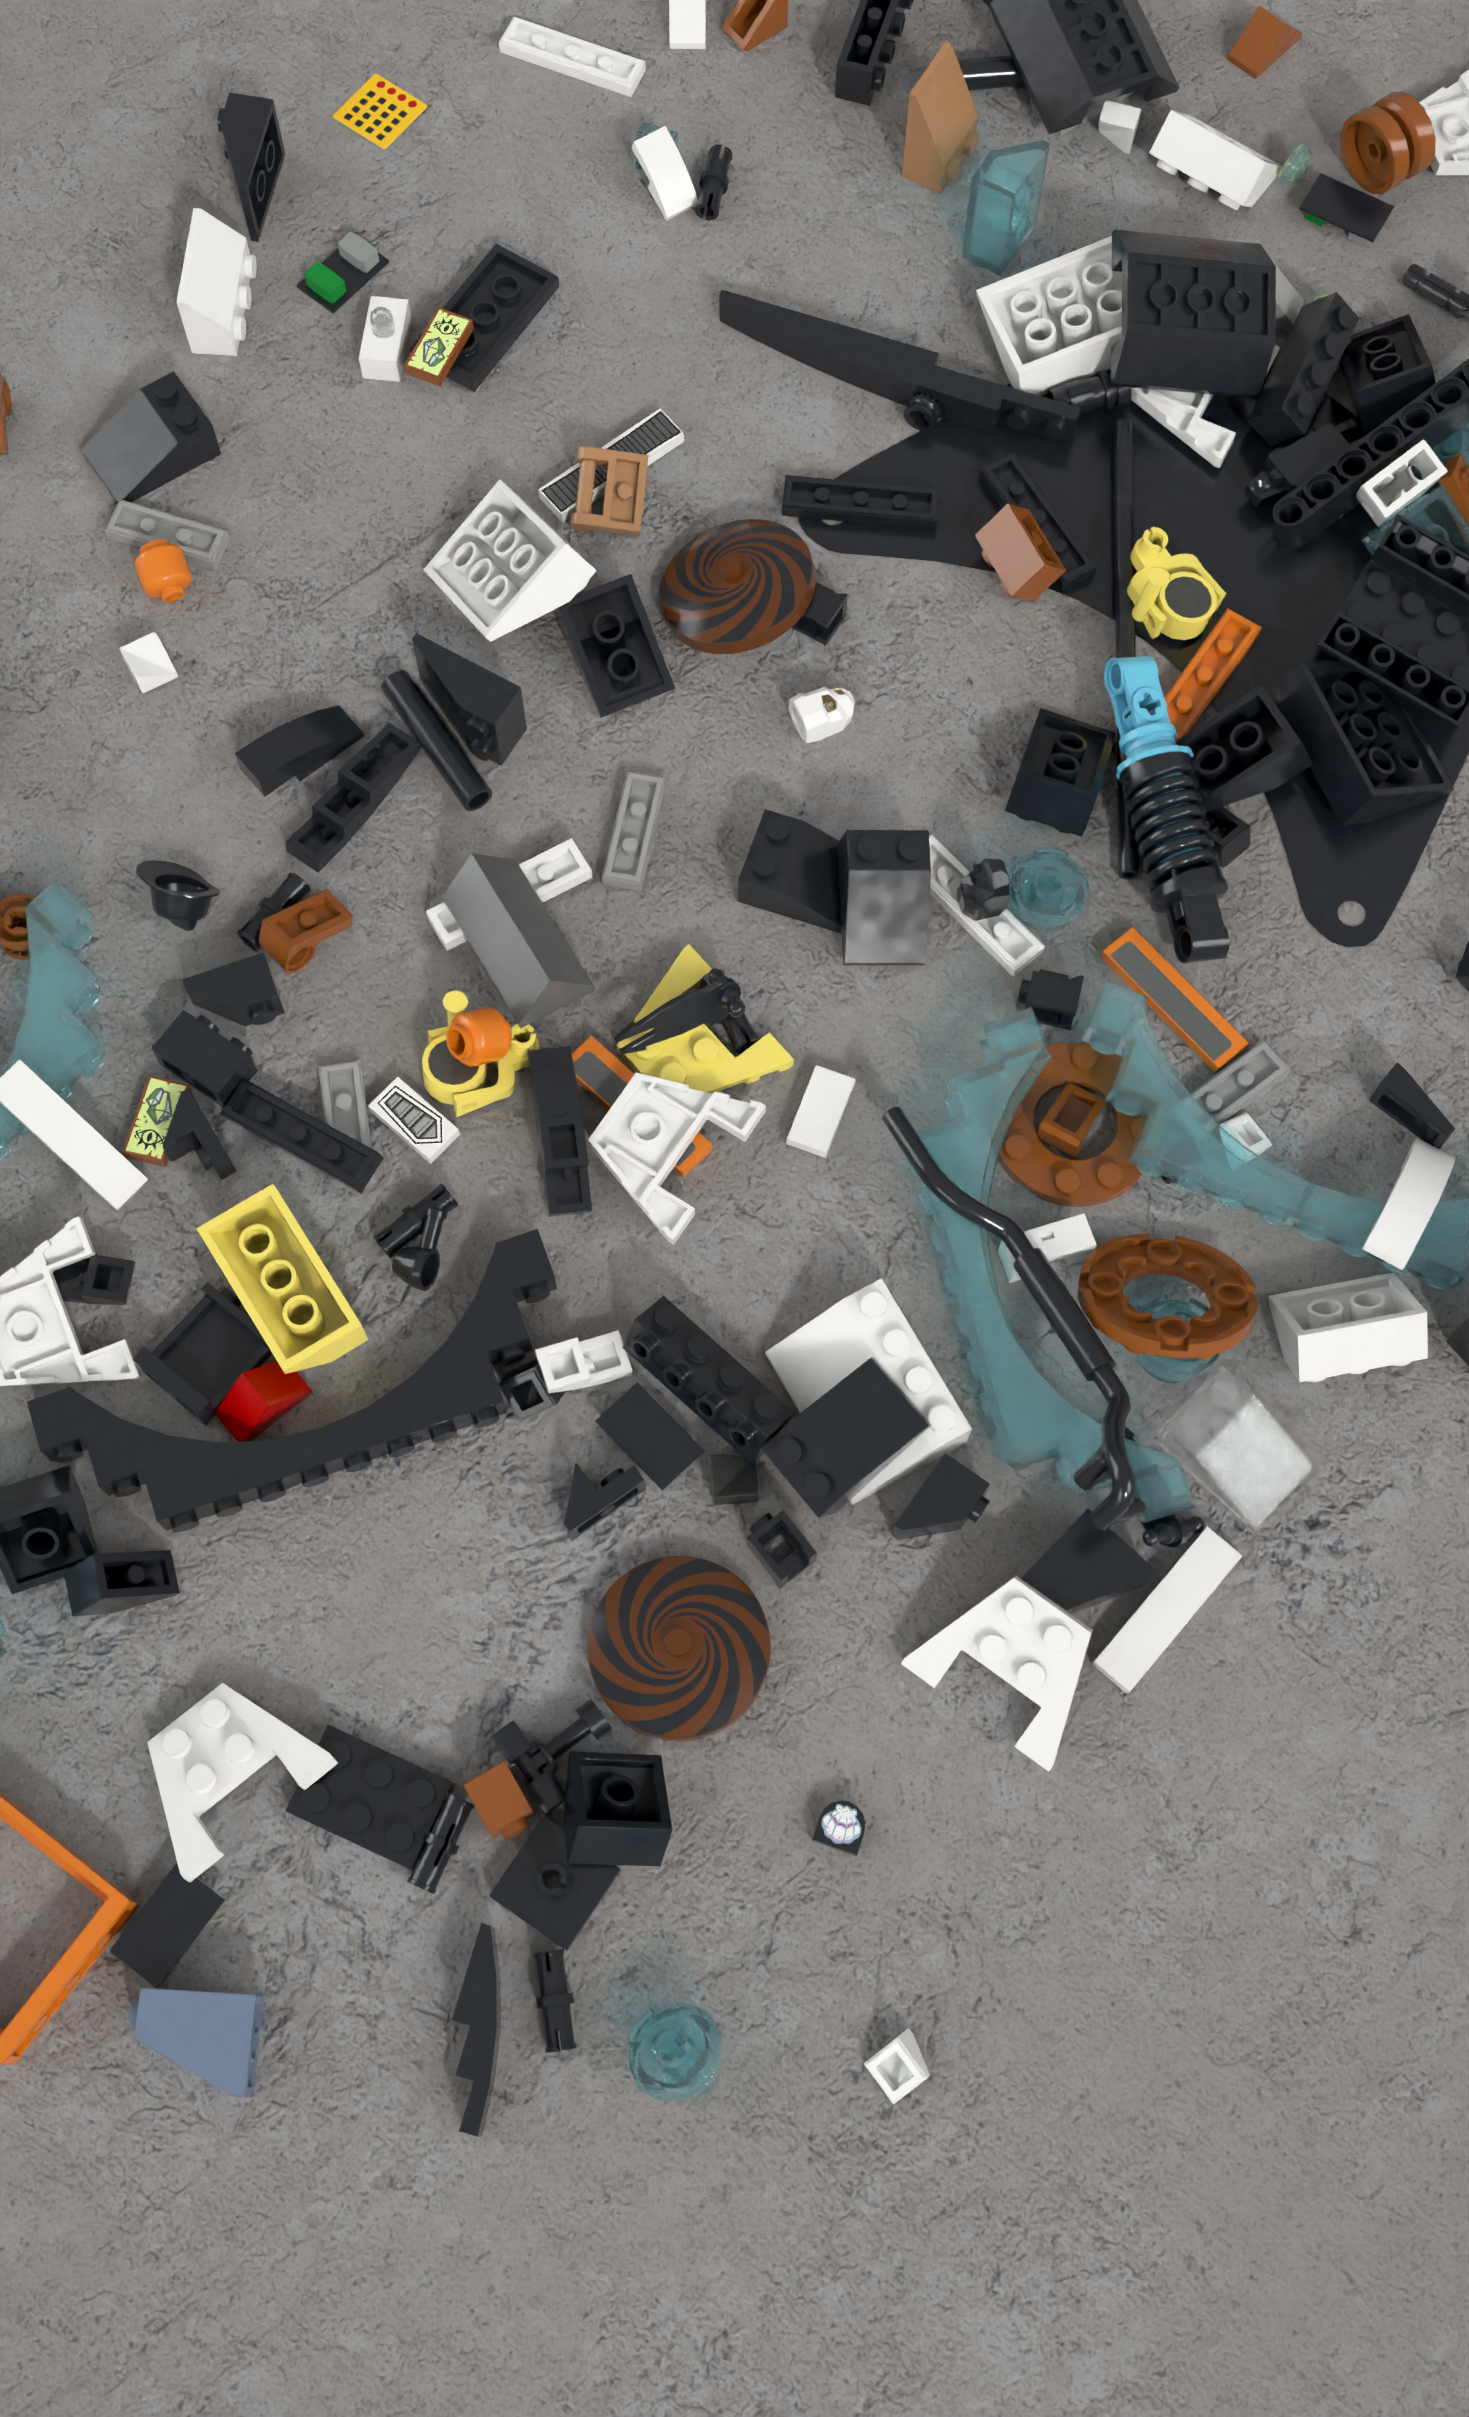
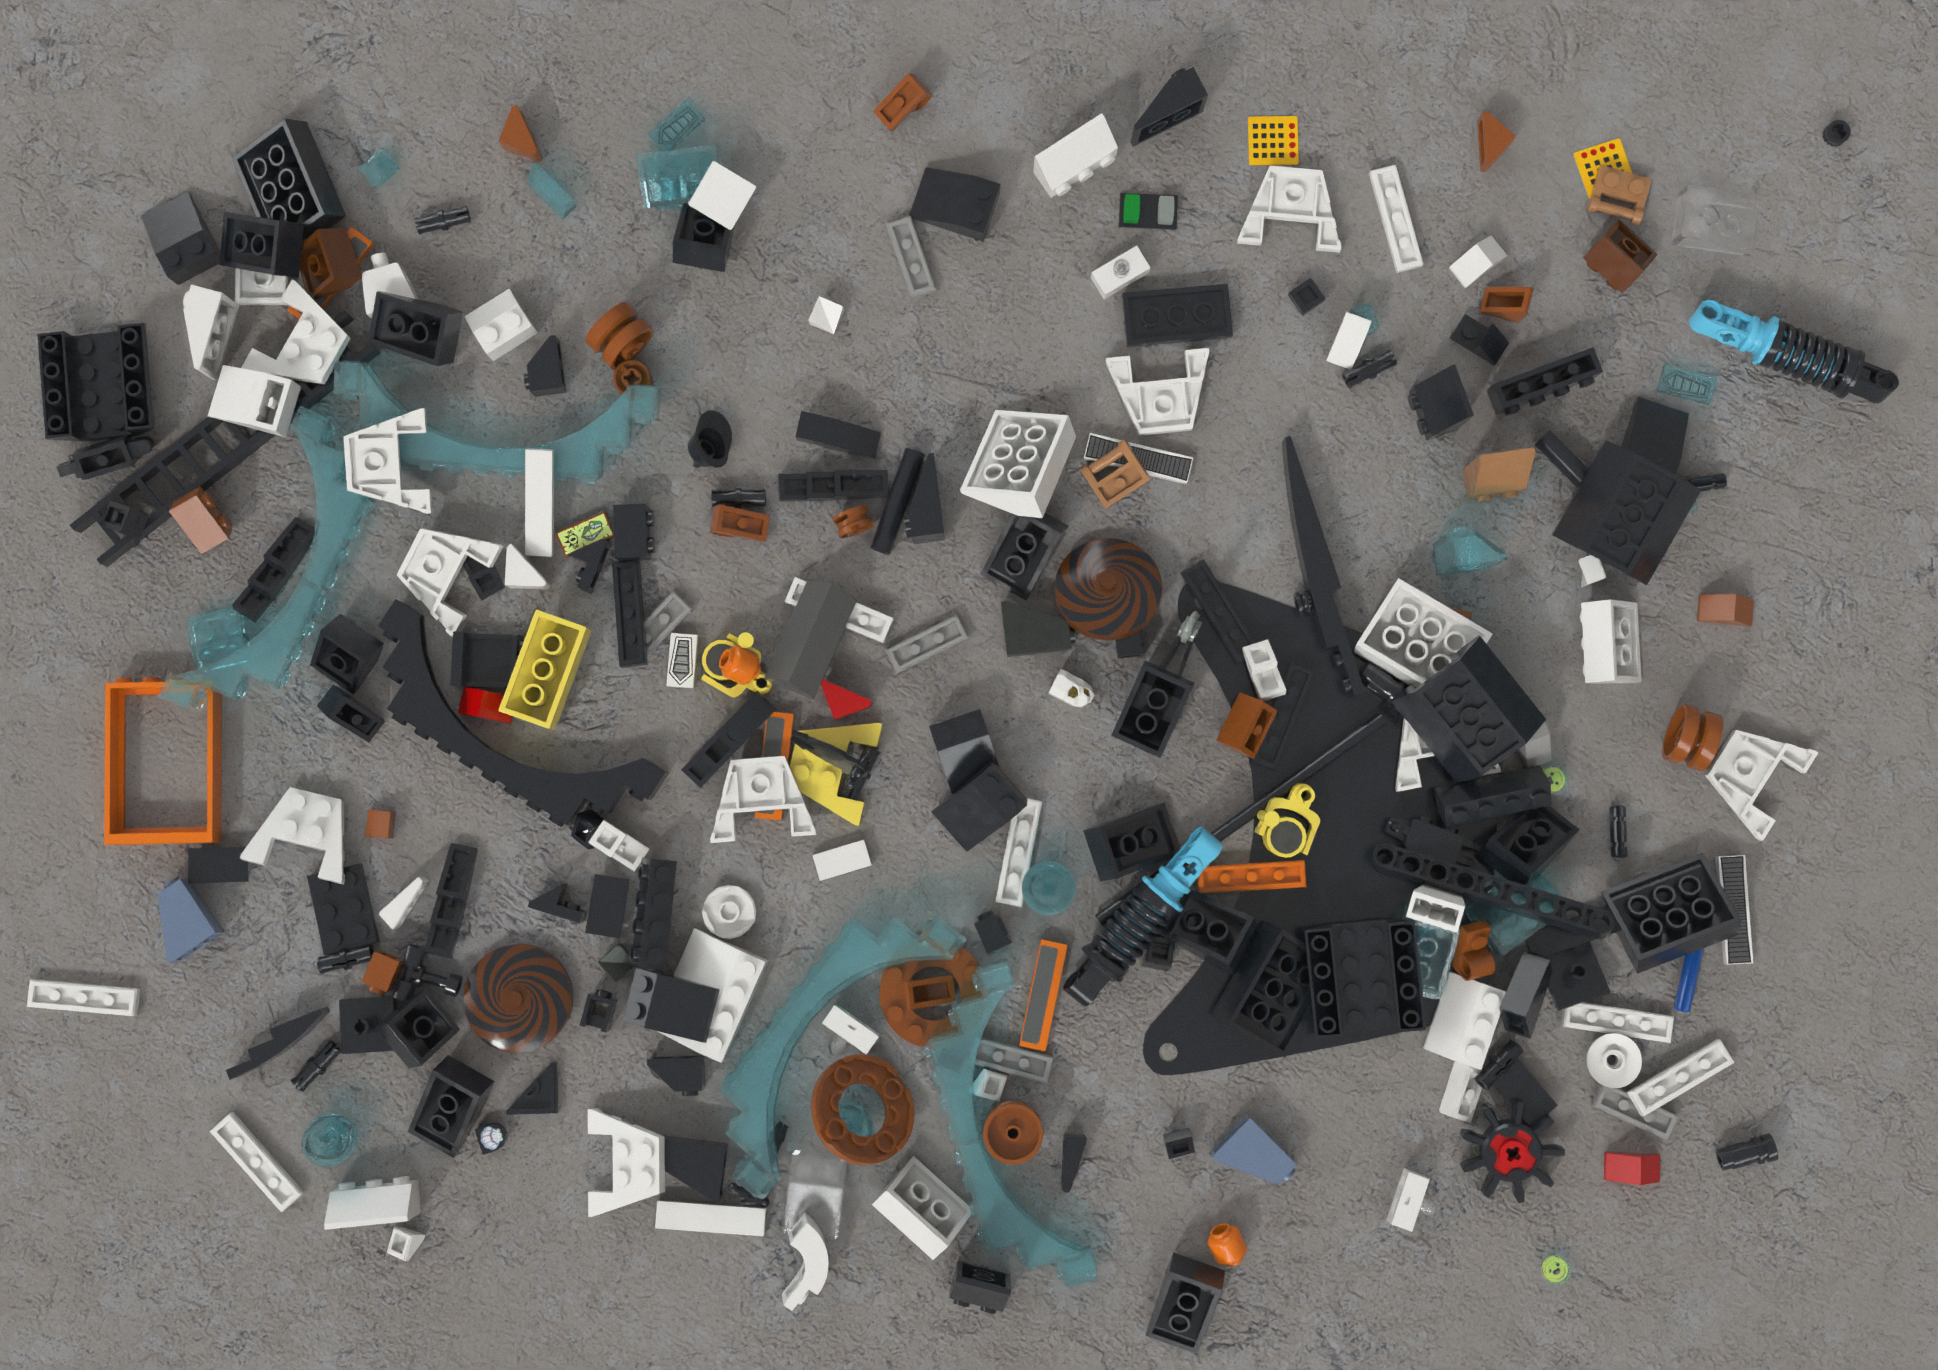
camera: 55 degrees right, 15 degrees up
orange head [134,539,193,603] -> none
black slope [182,953,285,1026] -> none
black pin [373,1184,458,1258] -> none
black bar [392,1207,448,1291] -> none
tile [404,307,474,386] -> none
black piece [882,1107,1146,1531] -> none
black rock [957,859,1010,921] -> none
clear light blue tile [1279,143,1313,184] -> none
black piece [1299,173,1394,246] -> none
white slope [1362,1138,1455,1270] -> none
none -> white tile [27,979,140,1016]
none -> white tile [210,1112,304,1212]
none -> white slope [324,1176,421,1230]
none -> dark orange slope [365,809,396,839]
none -> white slope [379,877,429,929]
none -> black slope [408,1055,495,1158]
none -> black slope [424,843,478,959]
none -> white slope [505,544,551,590]
none -> black tile [506,1062,558,1115]
none -> white tile [702,885,757,939]
none -> white arch [782,1212,829,1311]
none -> red slope [821,679,873,721]
none -> dark orange wheel [832,505,874,539]
none -> dark orange wheel [983,1100,1043,1165]
none -> pearl dark grey slope [1001,601,1076,657]
none -> white wing [1105,348,1209,436]
none -> black slope [1111,611,1204,758]
none -> white wing [1237,166,1341,253]
none -> white slope [1242,639,1286,701]
none -> black plate [1288,278,1326,316]
none -> black slope [1408,365,1474,441]
none -> black slope [1450,314,1509,366]

